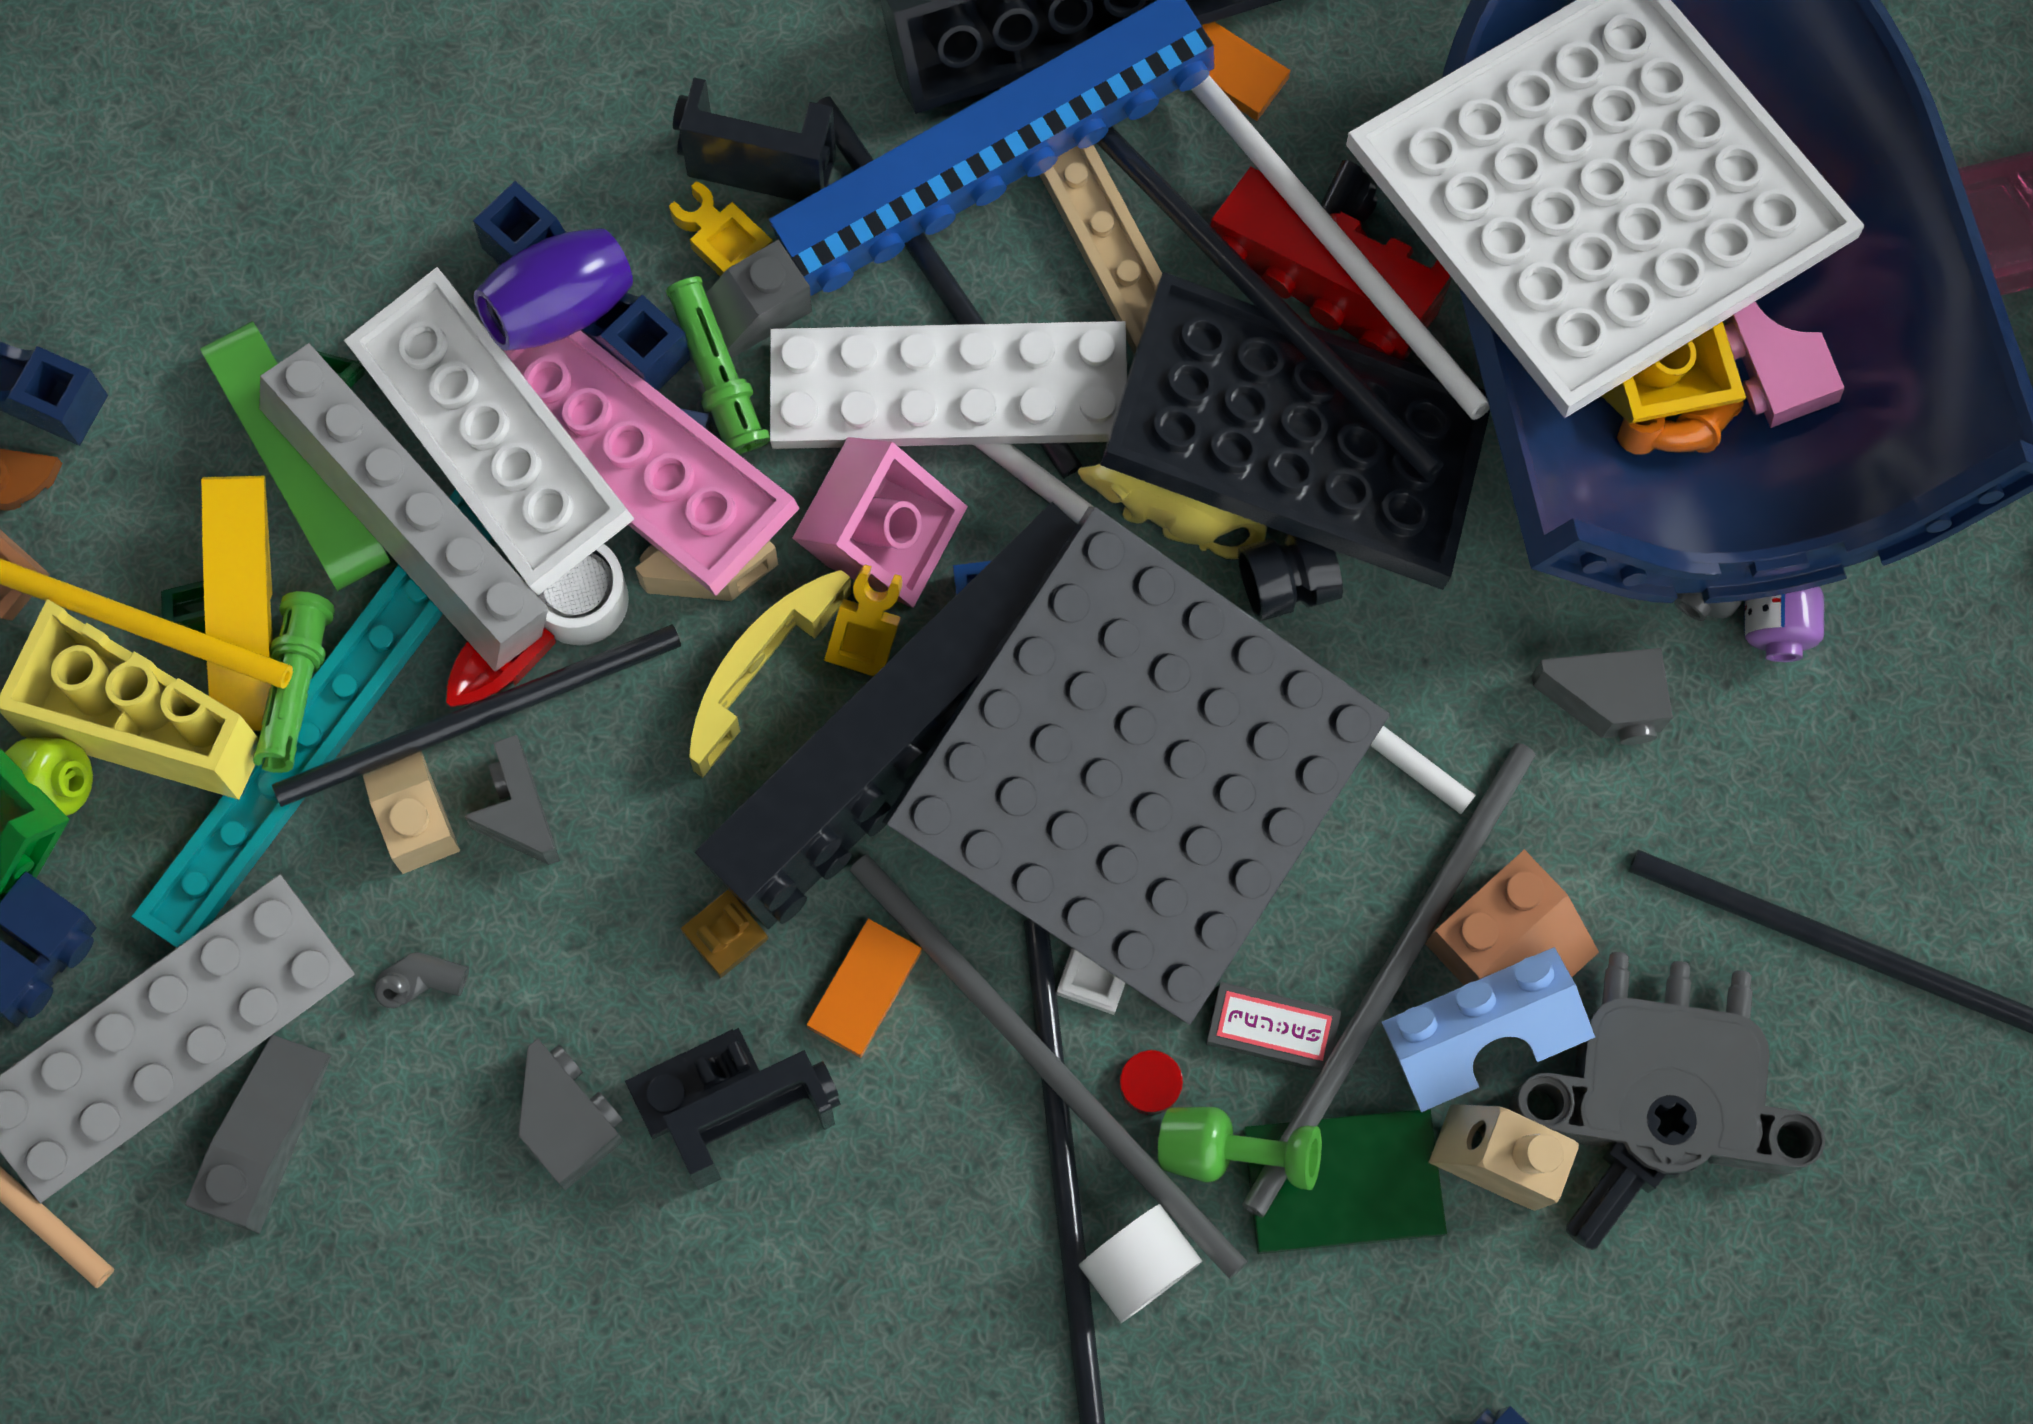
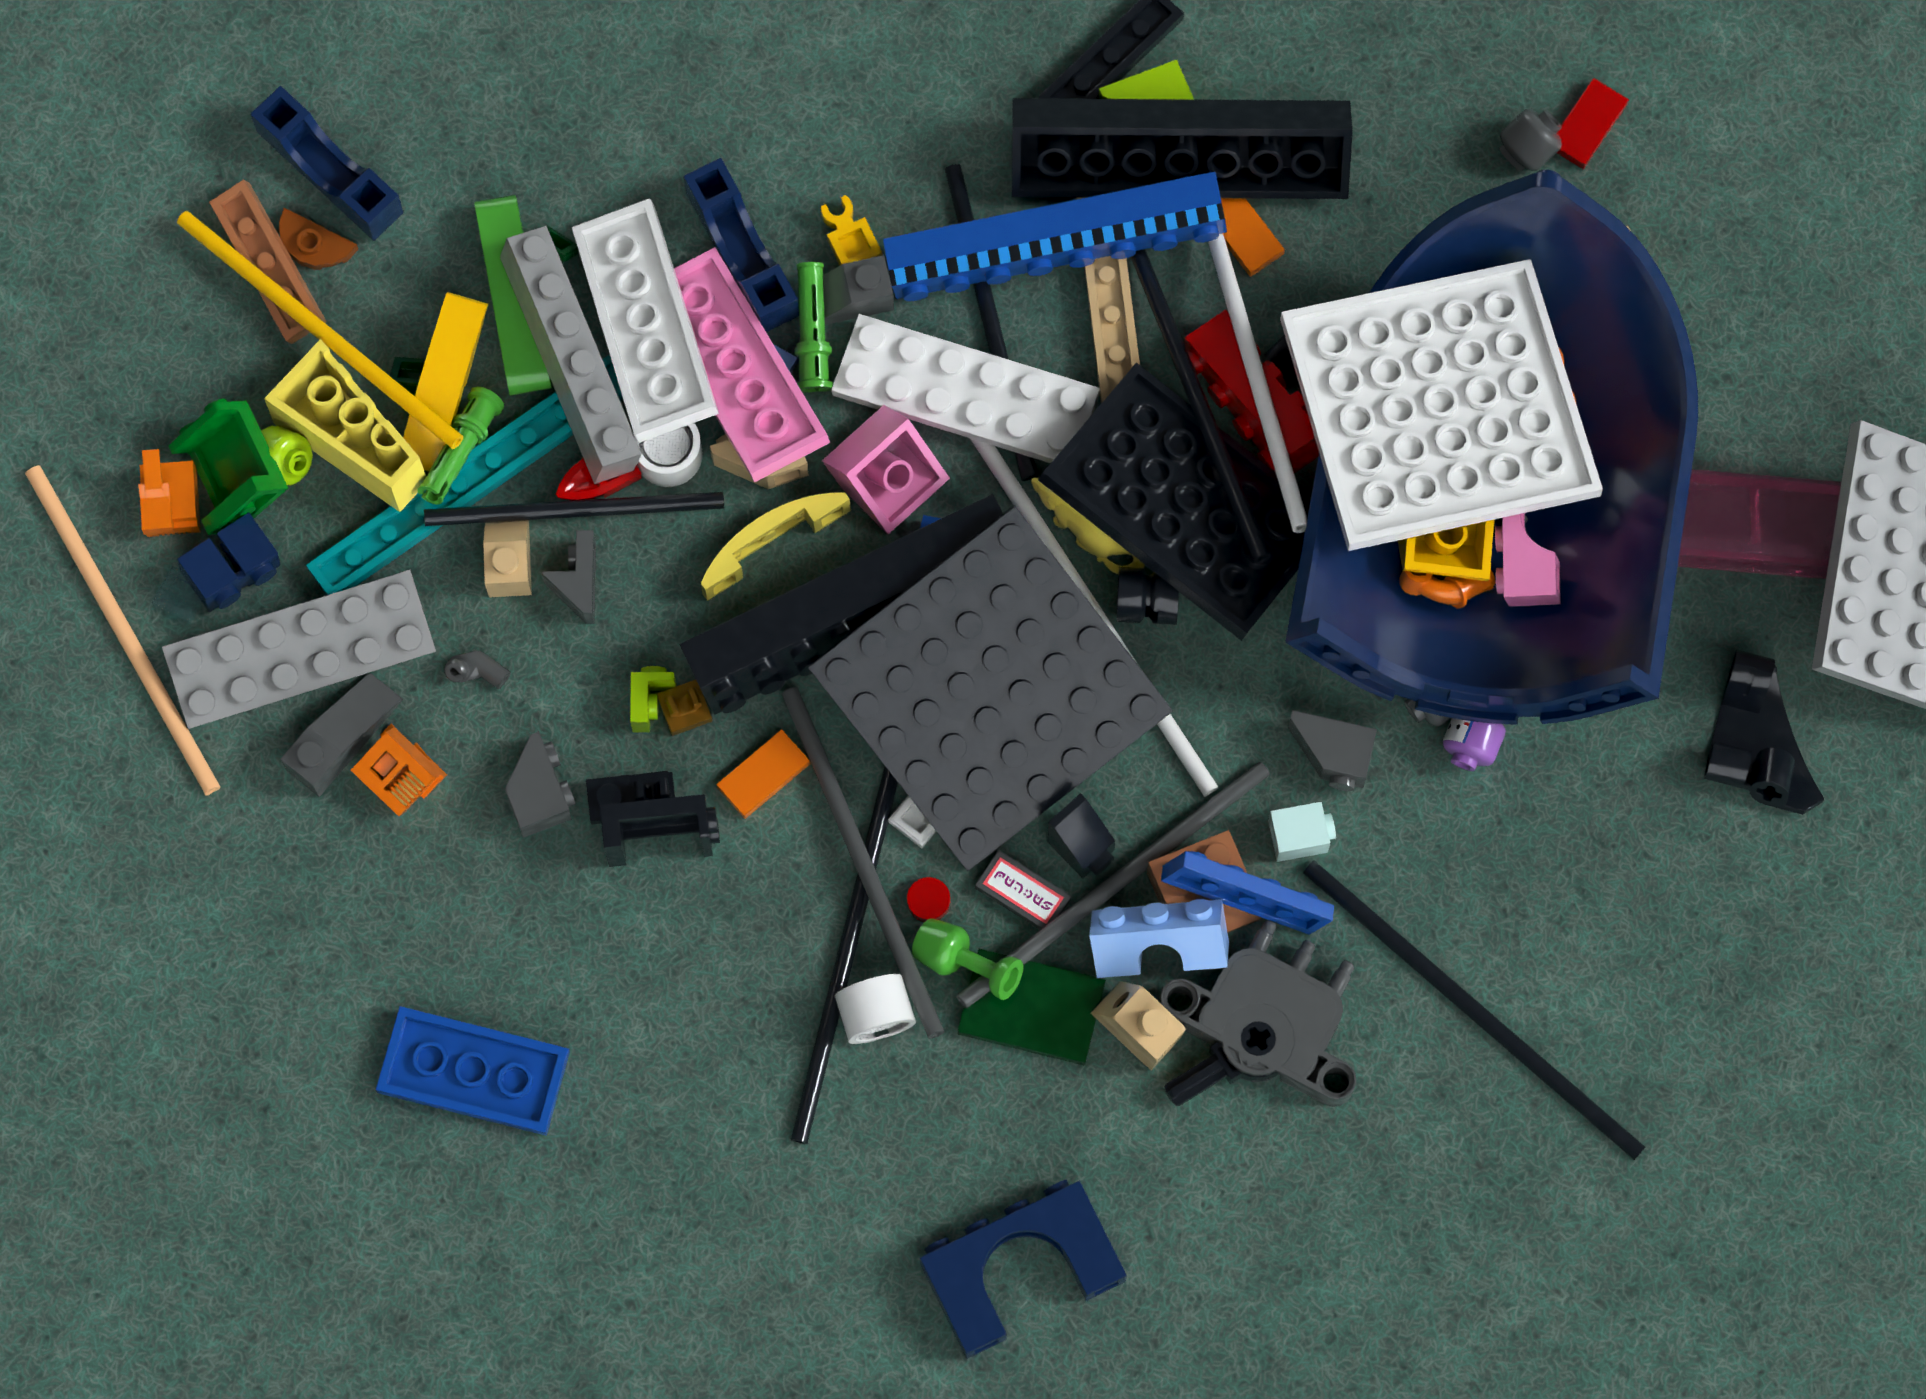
camera: 25 degrees right, 0 degrees up
dark purple piece [474,228,633,351] -> none
black panel [673,77,836,202] -> none
yellow plate [824,564,903,676] -> none
none -> orange piece [351,723,447,816]
none -> lime bracket [630,666,676,732]
none -> black slope [1047,793,1115,879]
none -> blue plate [1161,851,1334,935]
none -> light aqua brick [1268,802,1336,862]

